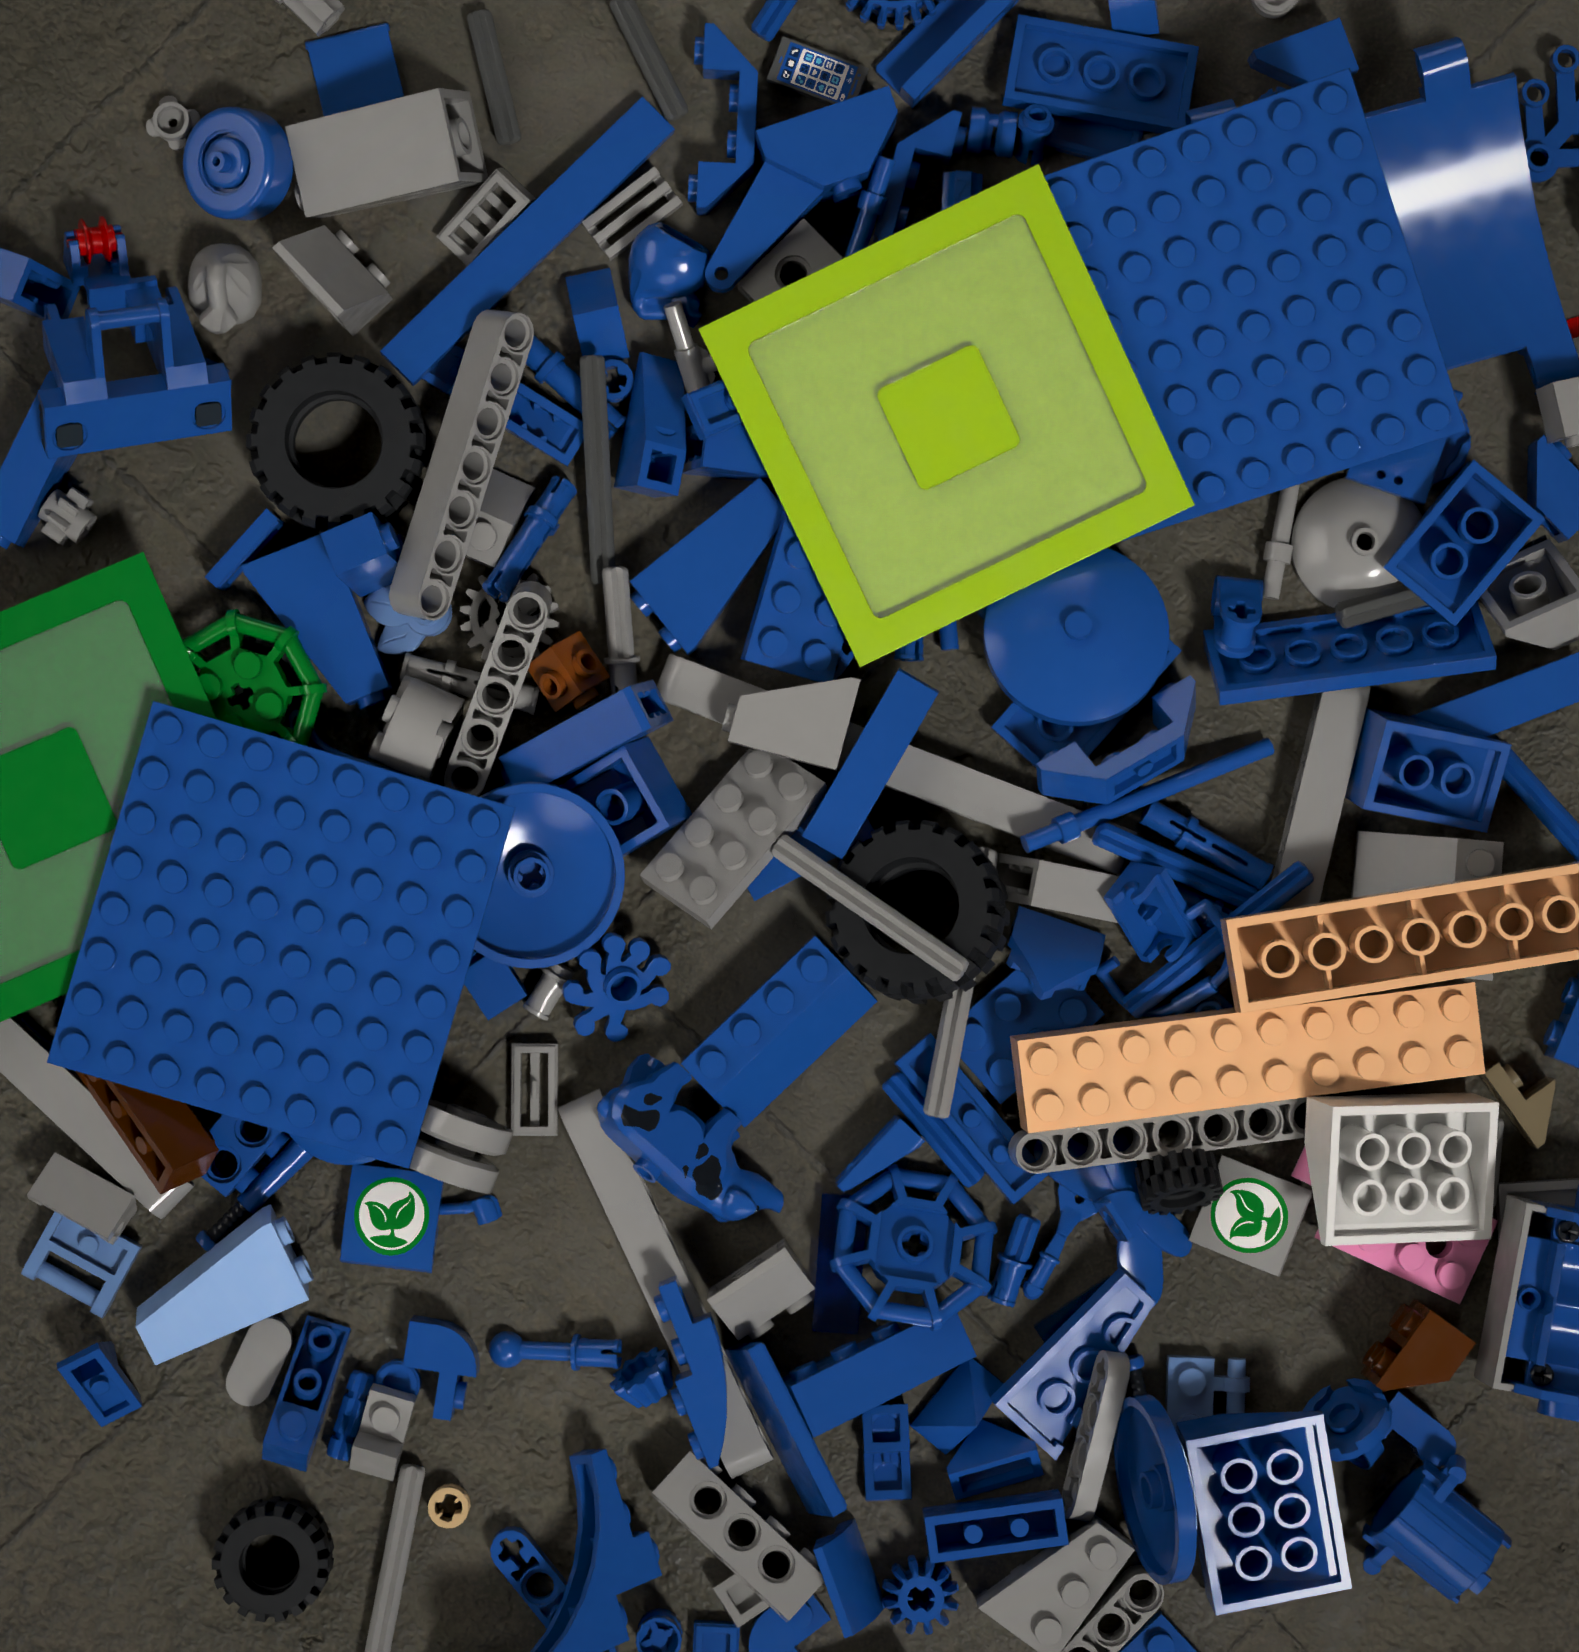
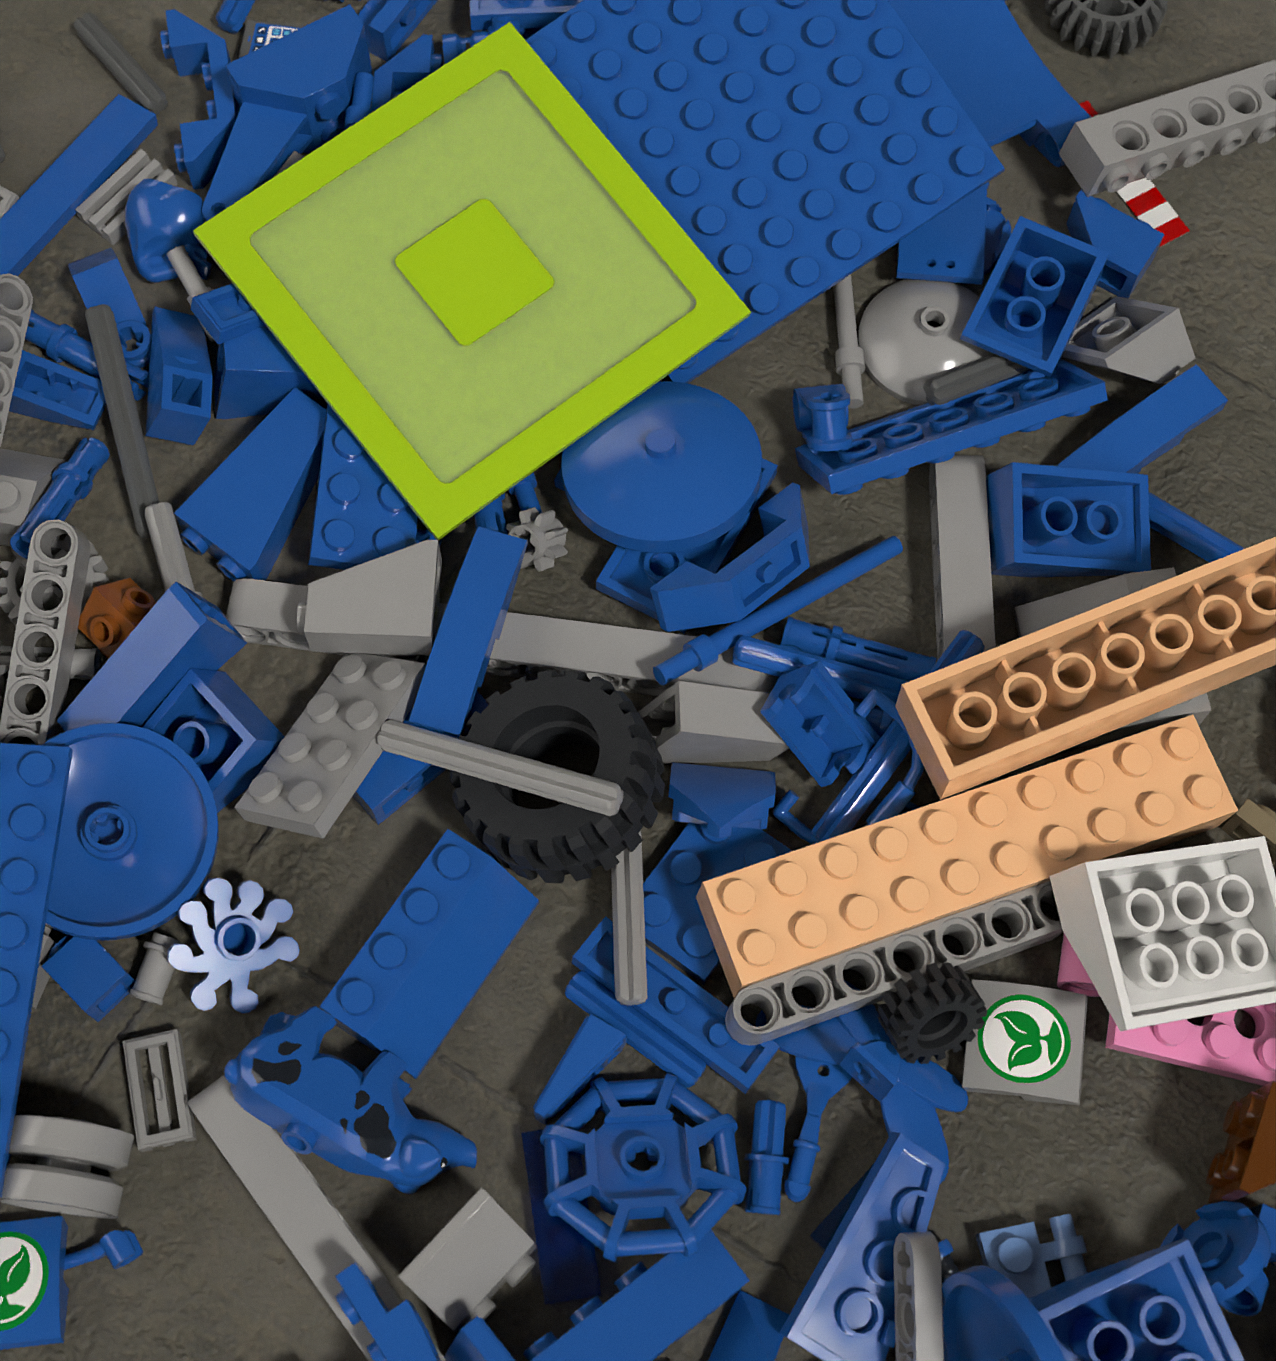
camera: 10 degrees left, 20 degrees down
none -> light grey gear [506,507,568,572]

